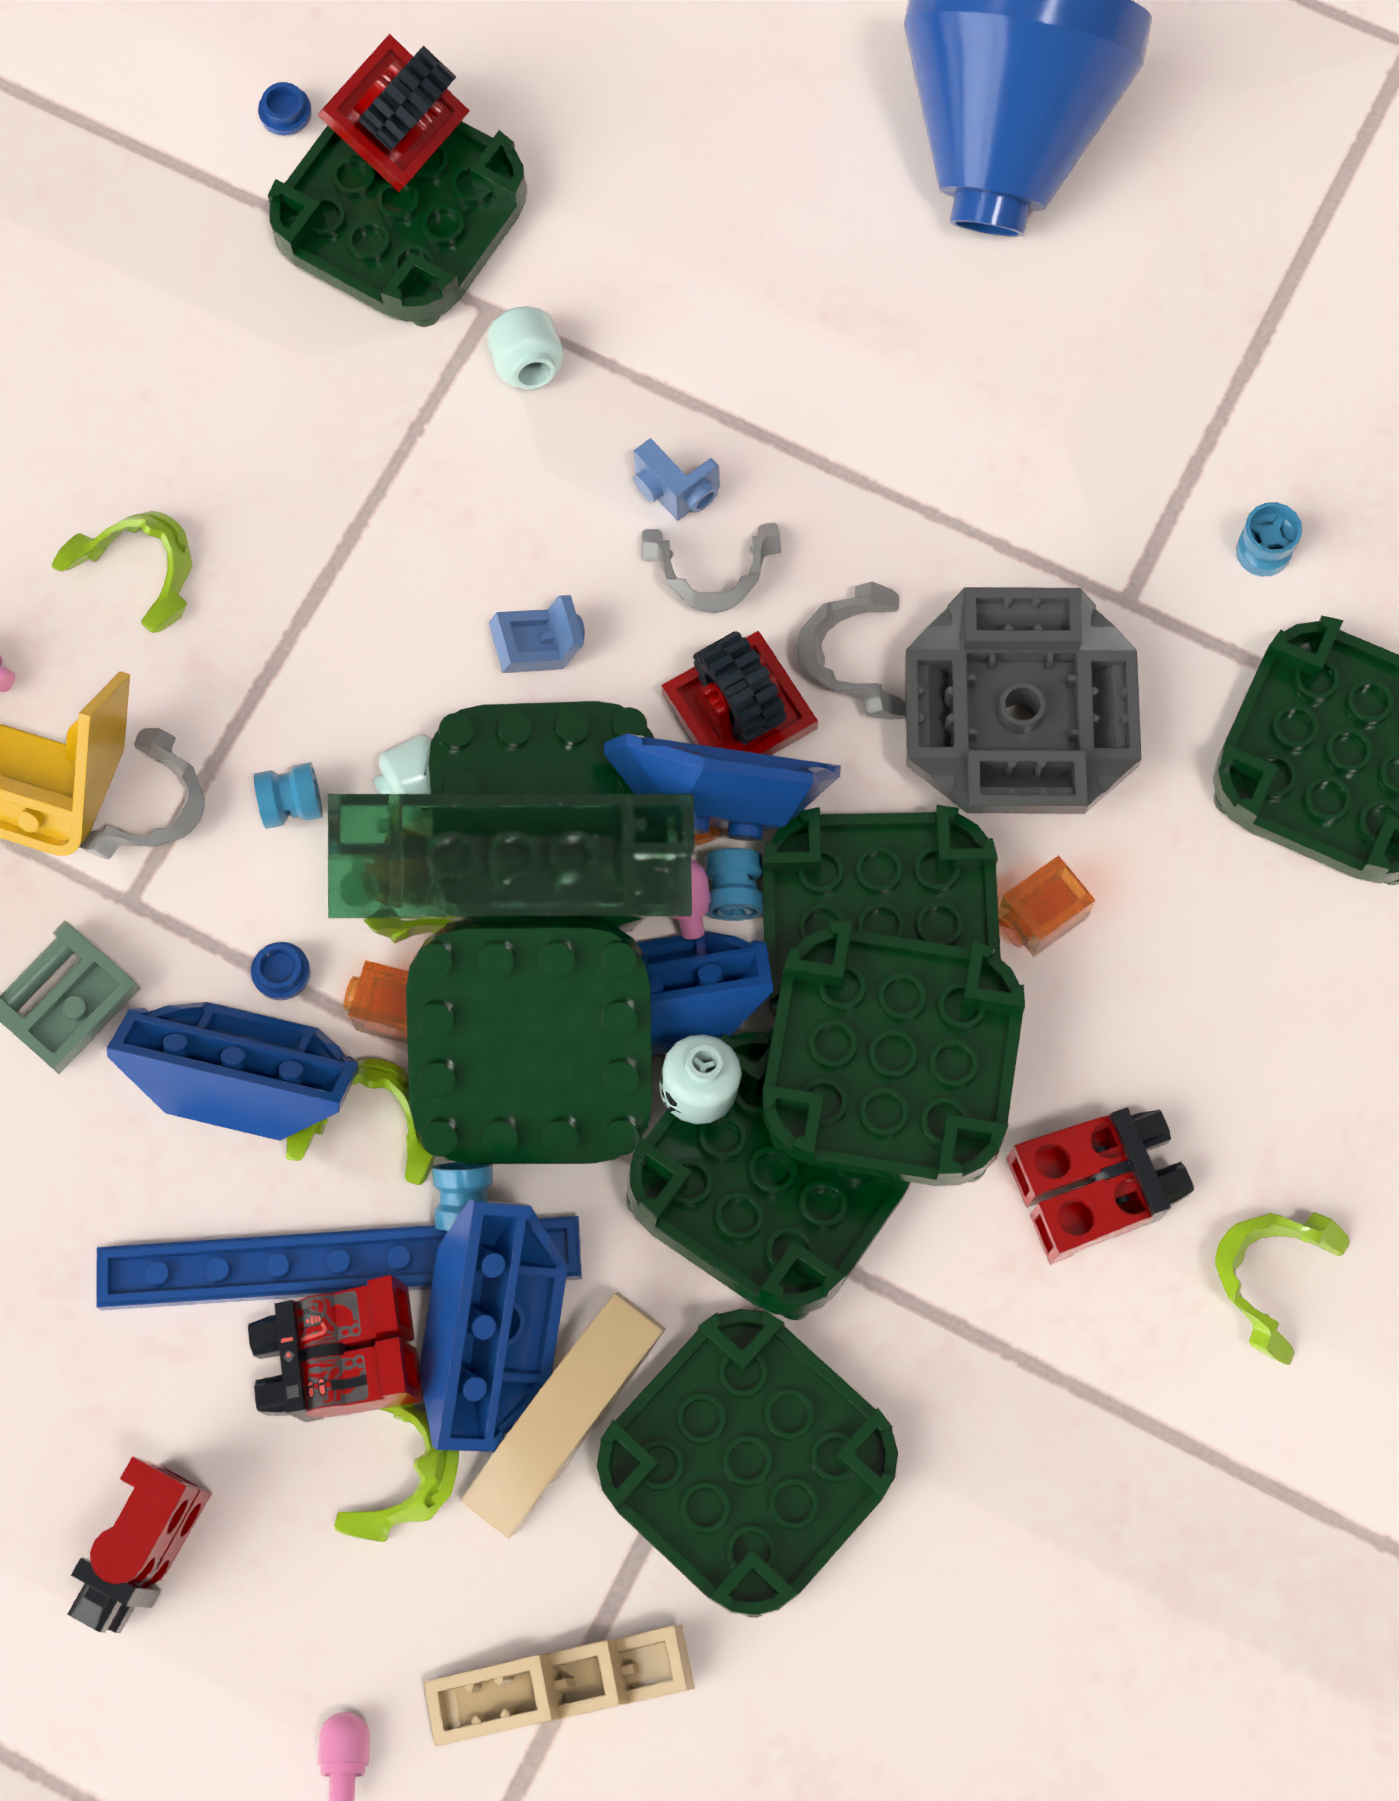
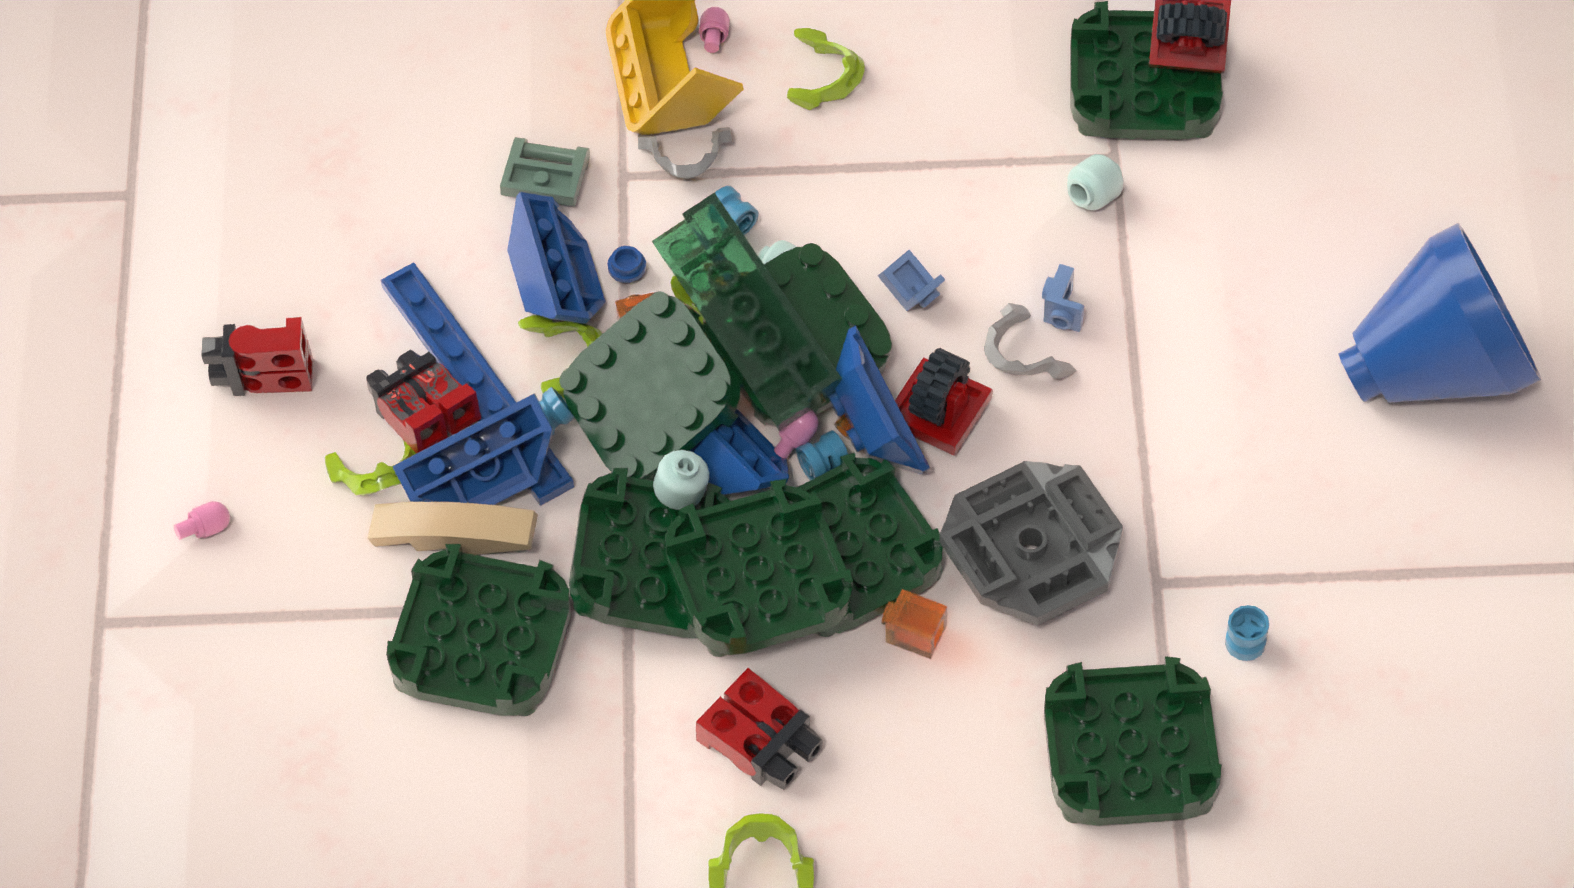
camera: 60 degrees right, 15 degrees down
tan slope [424,1625,695,1747] -> none
light grey helmet [797,581,905,719] -> none

